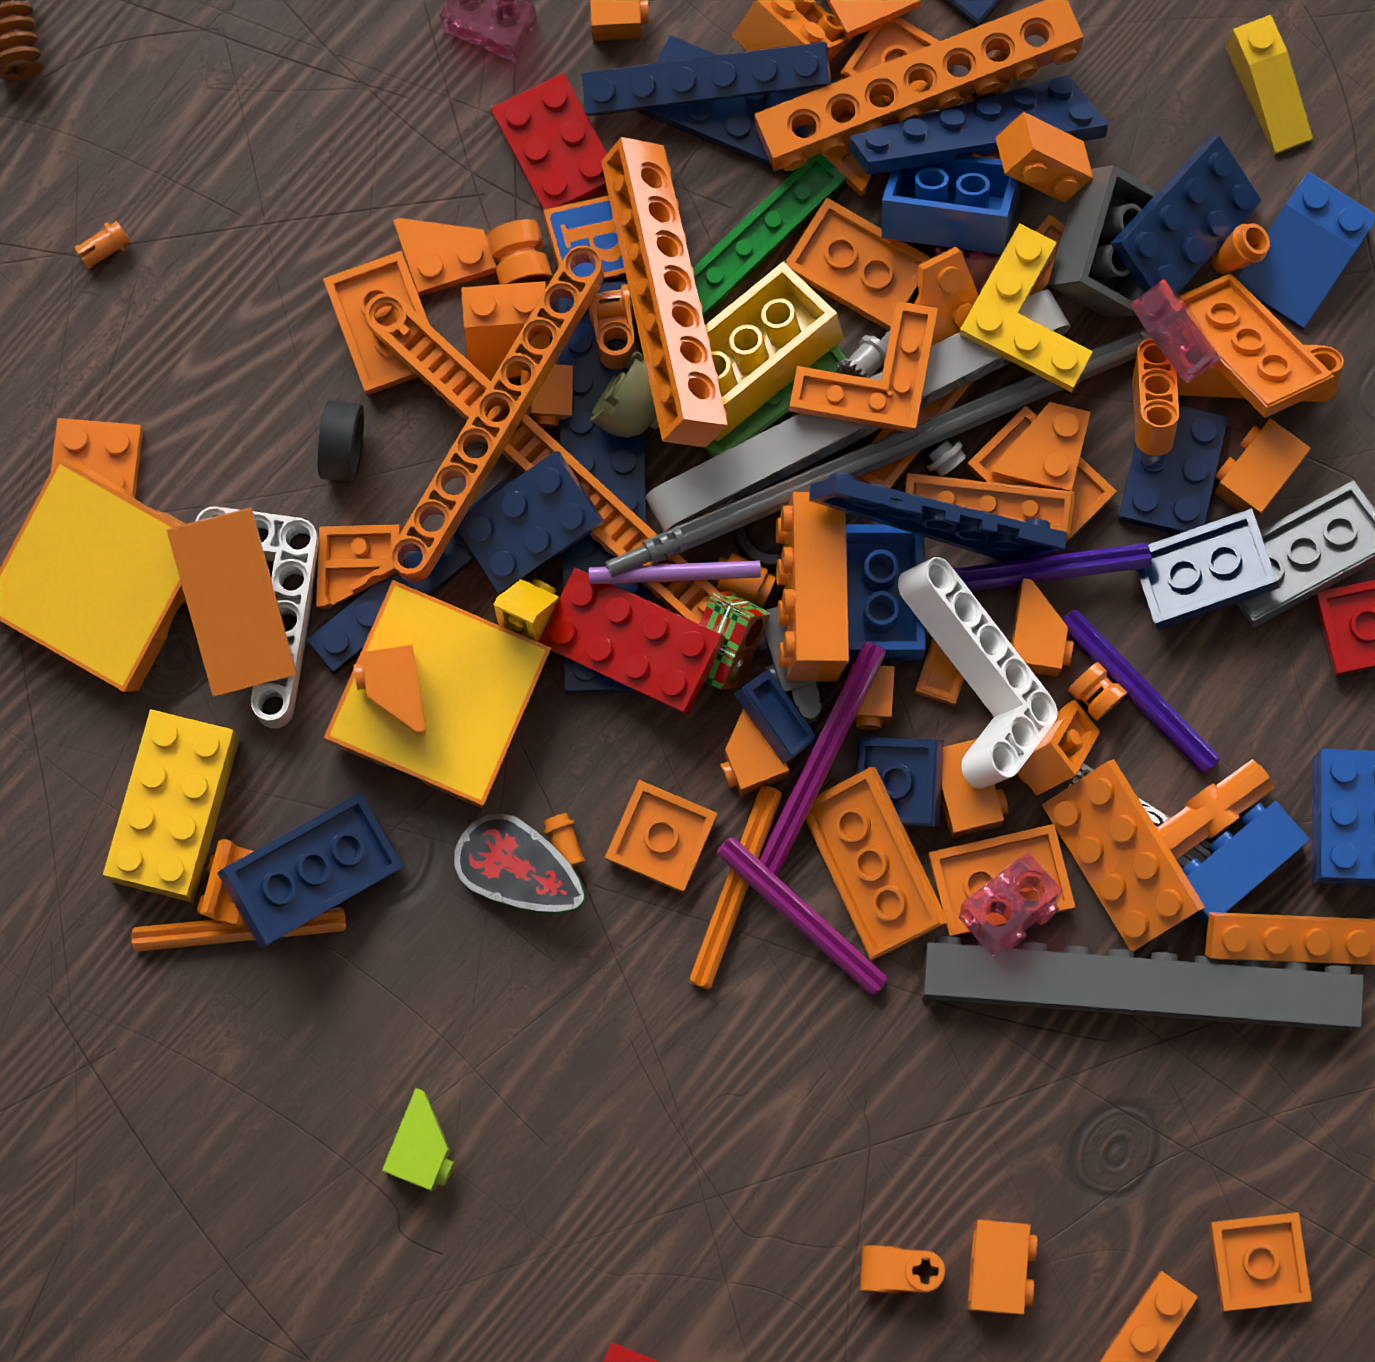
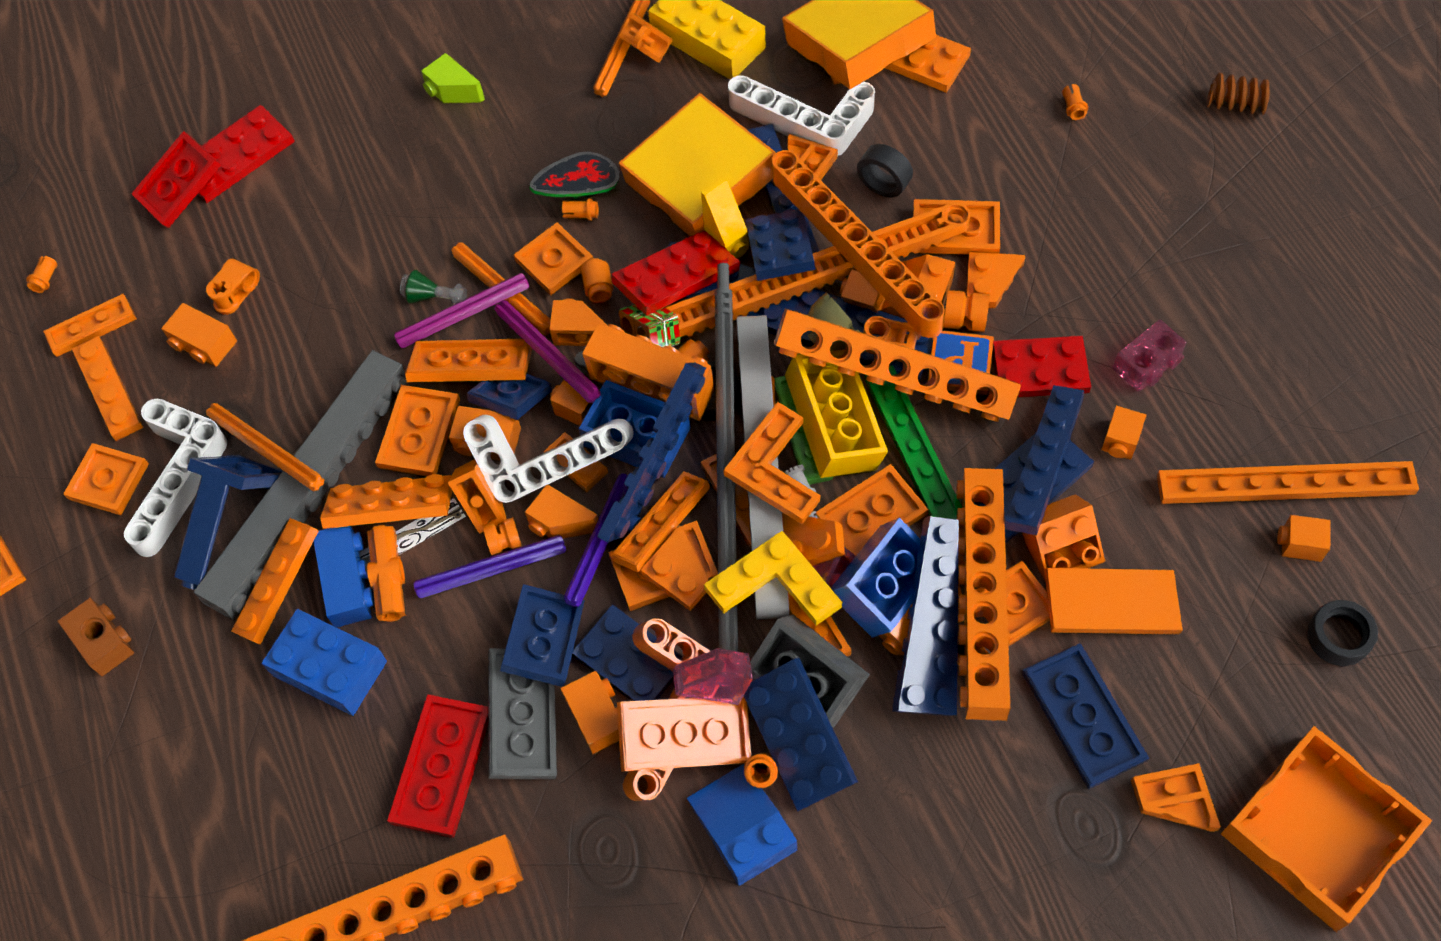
camera: 120 degrees right, 15 degrees down
orange tile [167,507,297,696] -> none
dark blue plate [217,792,404,949] -> none
orange slope [353,645,426,736] -> none
medium lavender bar [589,560,761,585] -> none
dark blue tile [734,669,818,764] -> none
light grey plate [926,439,966,477] -> none
clear pink brick [958,852,1062,956] -> none
orange brick [996,112,1093,203] -> none
yellow slope [1226,15,1313,156] -> none
none -> white beam [124,399,227,557]
none -> dark blue piece [174,455,283,589]
none -> orange axle [206,403,324,491]
none -> piece [400,270,467,305]
none -> orange brick [581,258,613,303]

